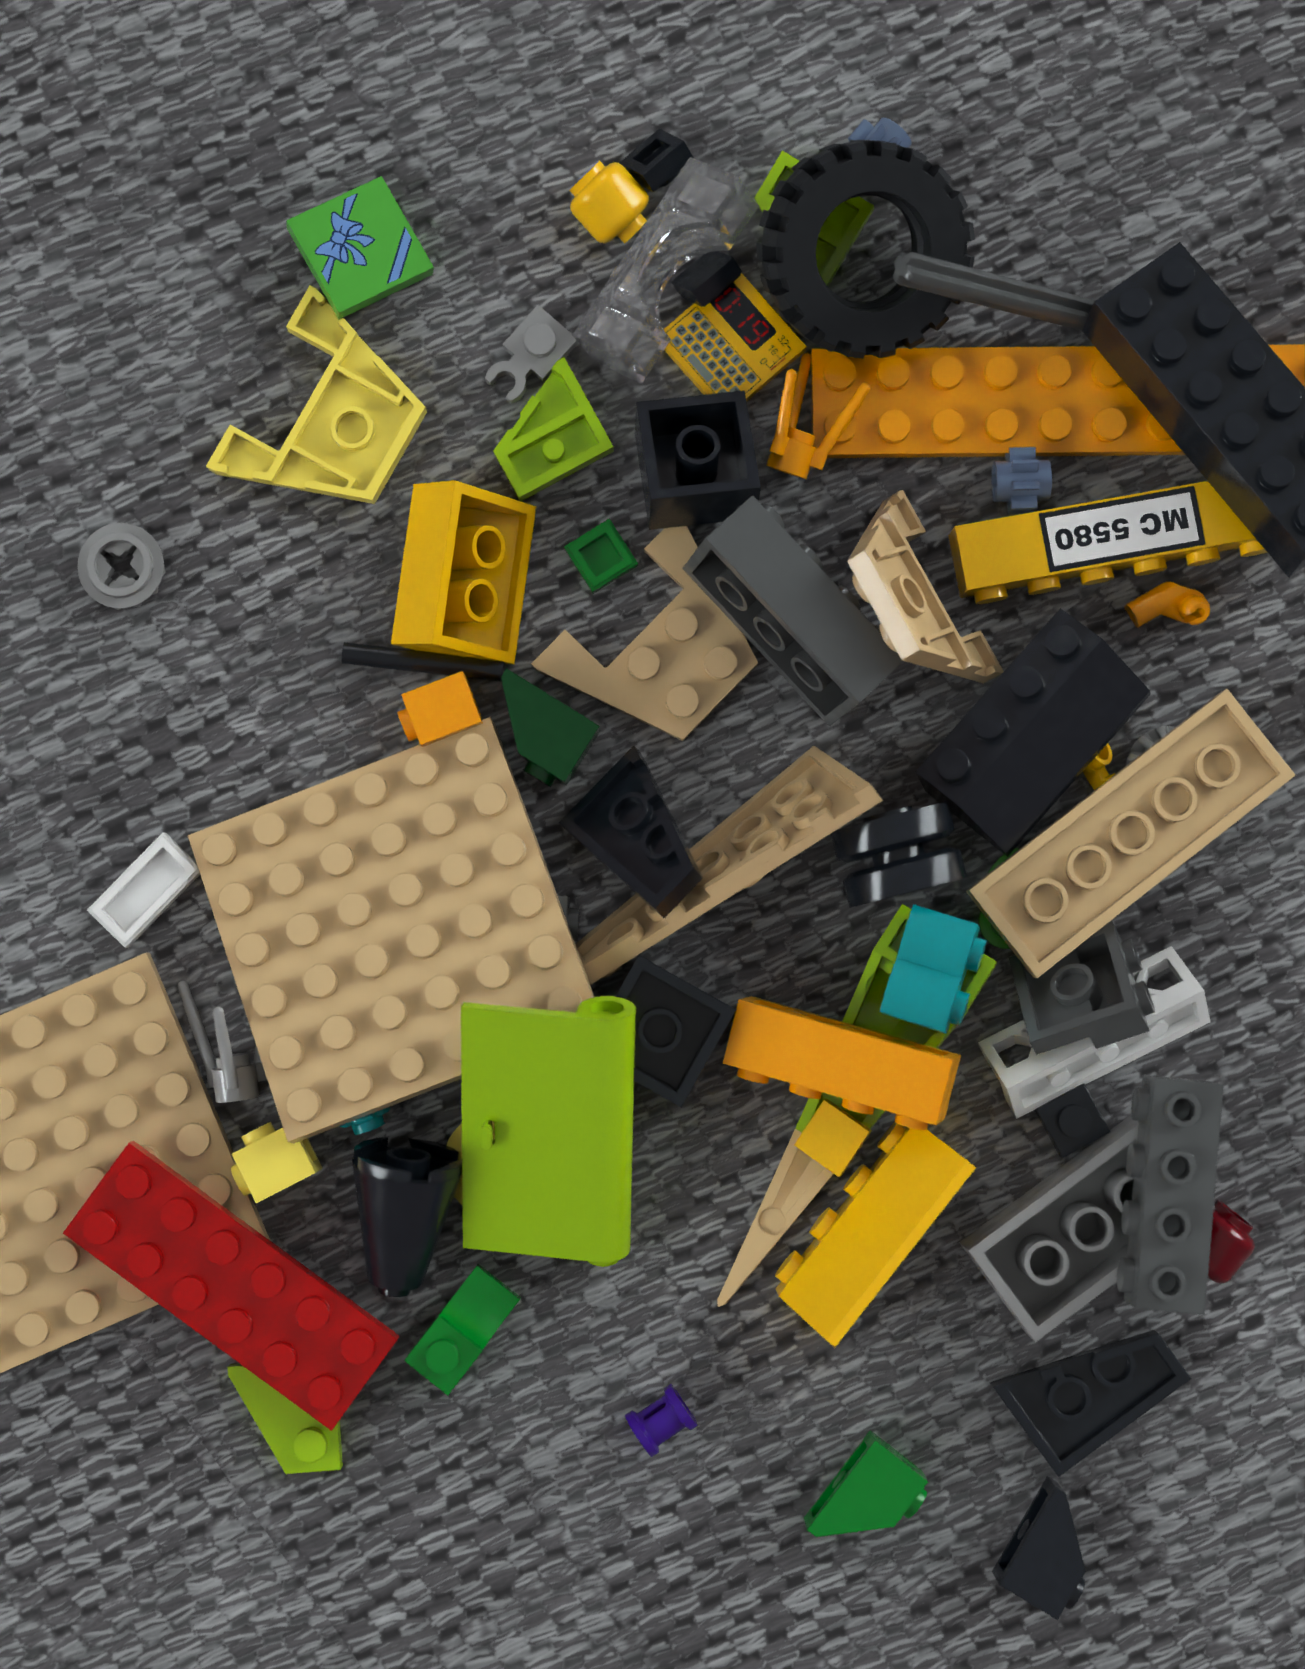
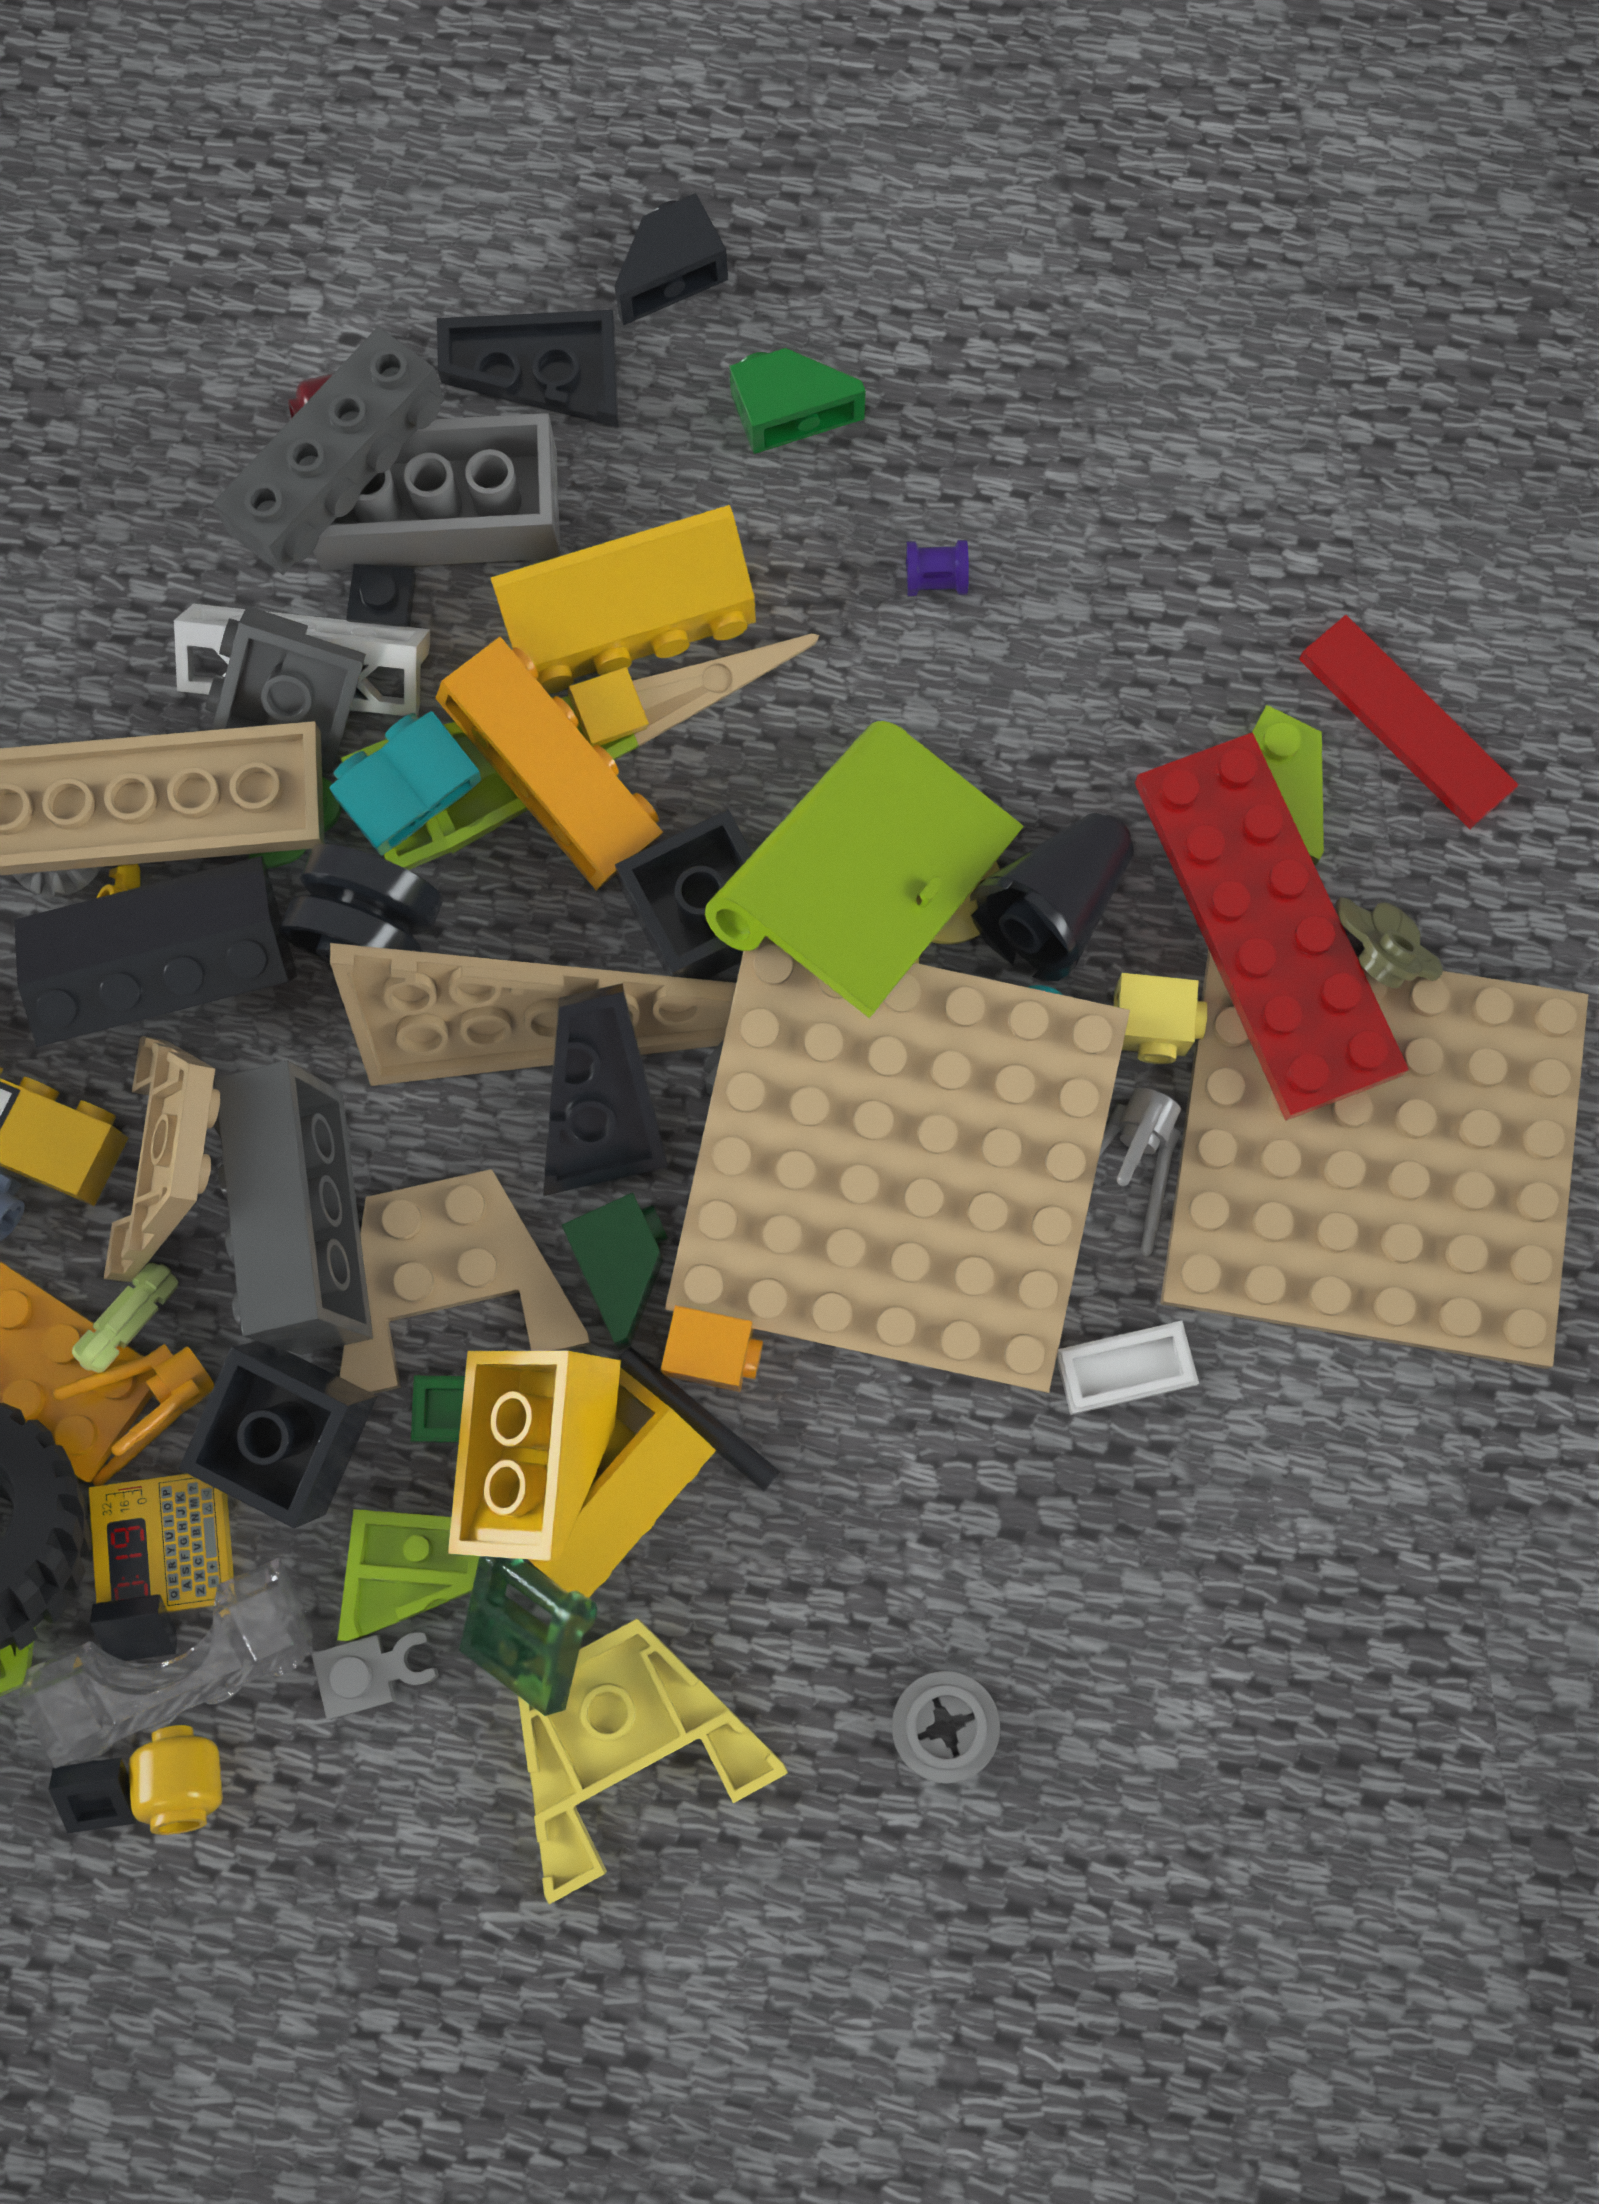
camera: 145 degrees left, 10 degrees down
bright green tile [286,176,434,320] -> none
green arch [404,1264,521,1396] -> none
none -> yellowish green axle [72,1263,178,1373]
none -> yellow slope [448,1351,621,1561]
none -> clear green plate [459,1556,598,1716]
none -> red tile [1299,615,1519,830]
none -> olive plate [1335,897,1443,988]

